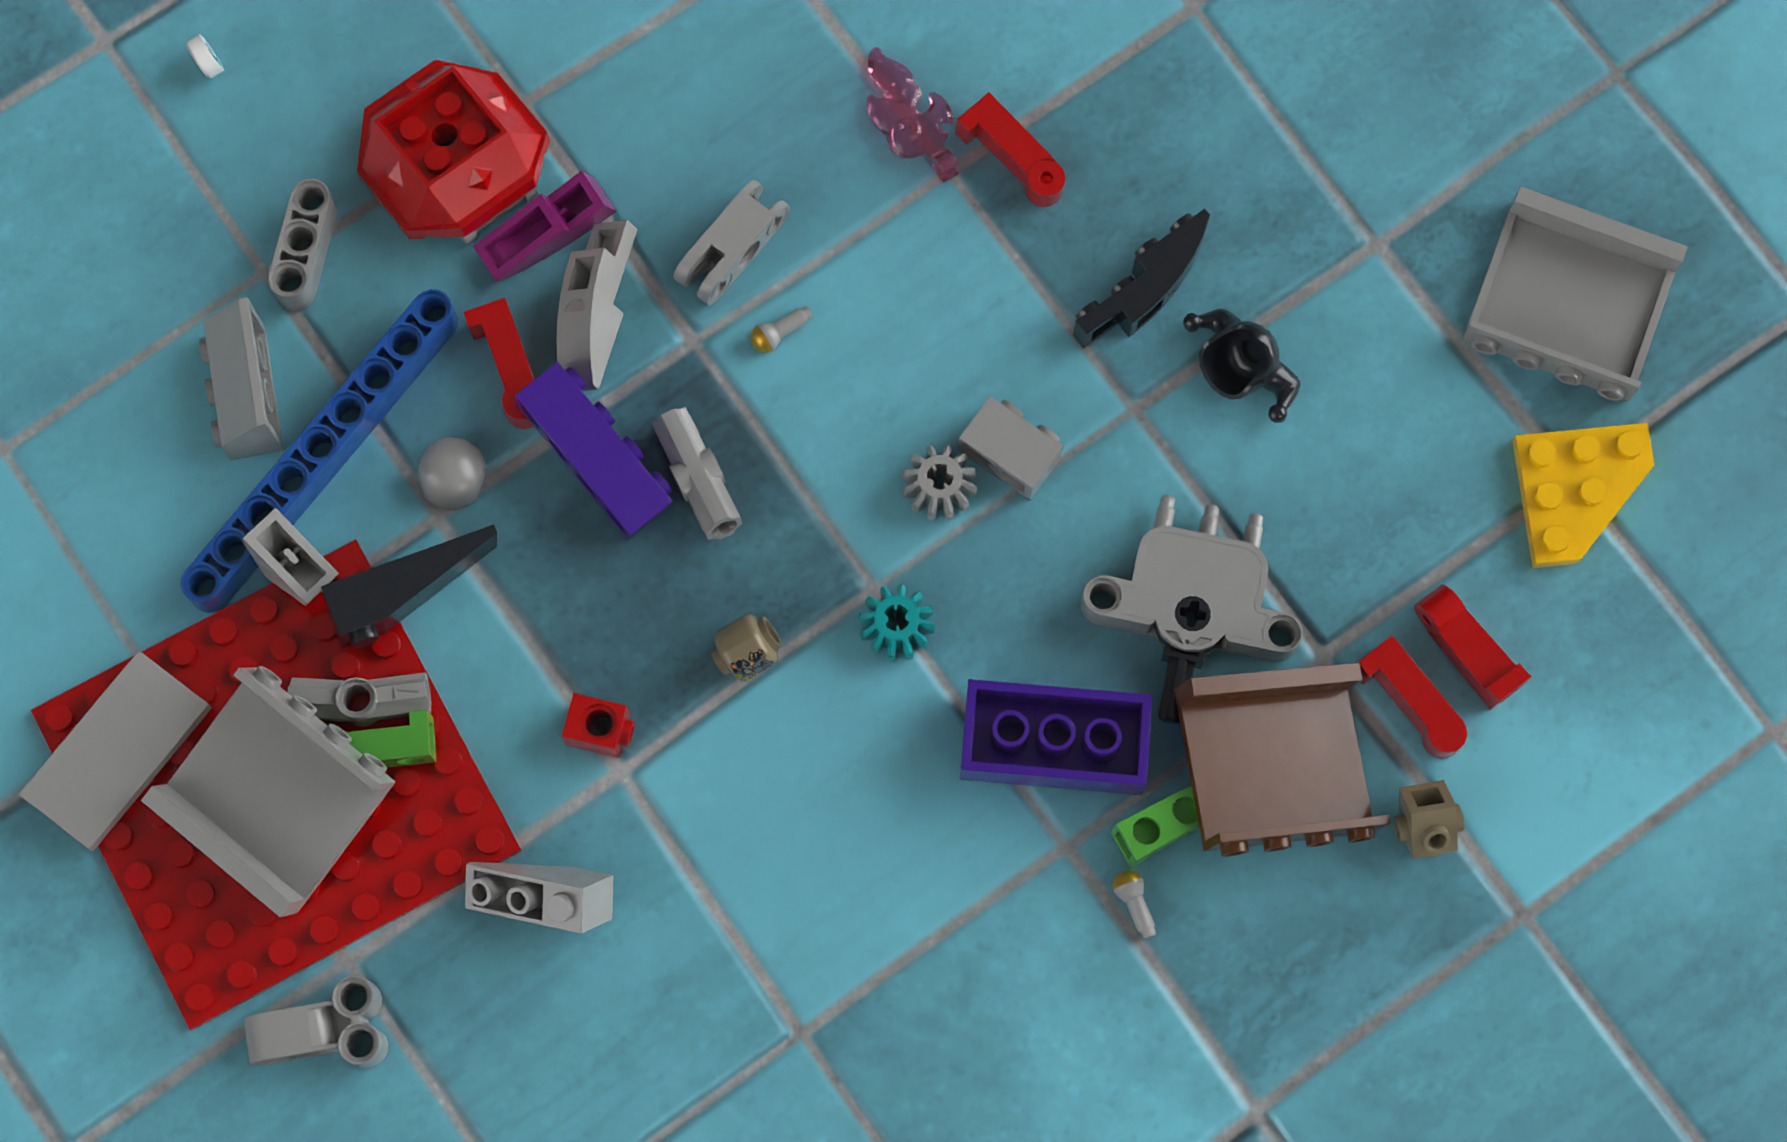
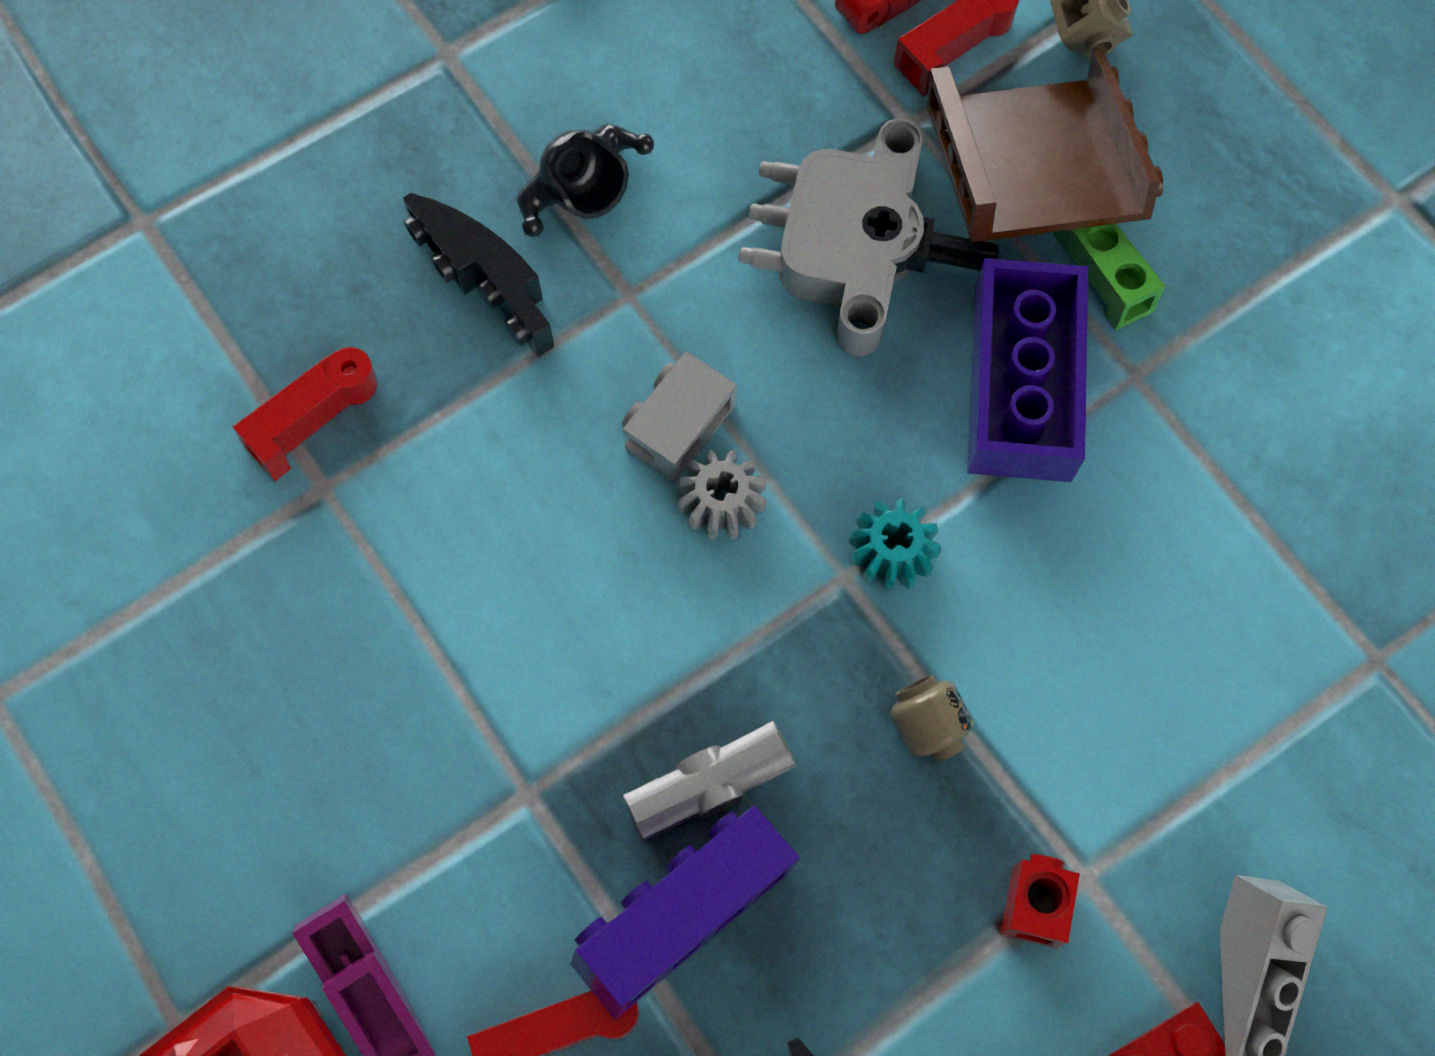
camera: 90 degrees left, 5 degrees down
light grey slope [556,220,638,391] -> none
light grey piece [673,180,790,305] -> none
light grey piece [750,306,813,353] -> none
clear pink piece [867,47,958,183] -> none
light grey piece [1112,870,1156,940] -> none

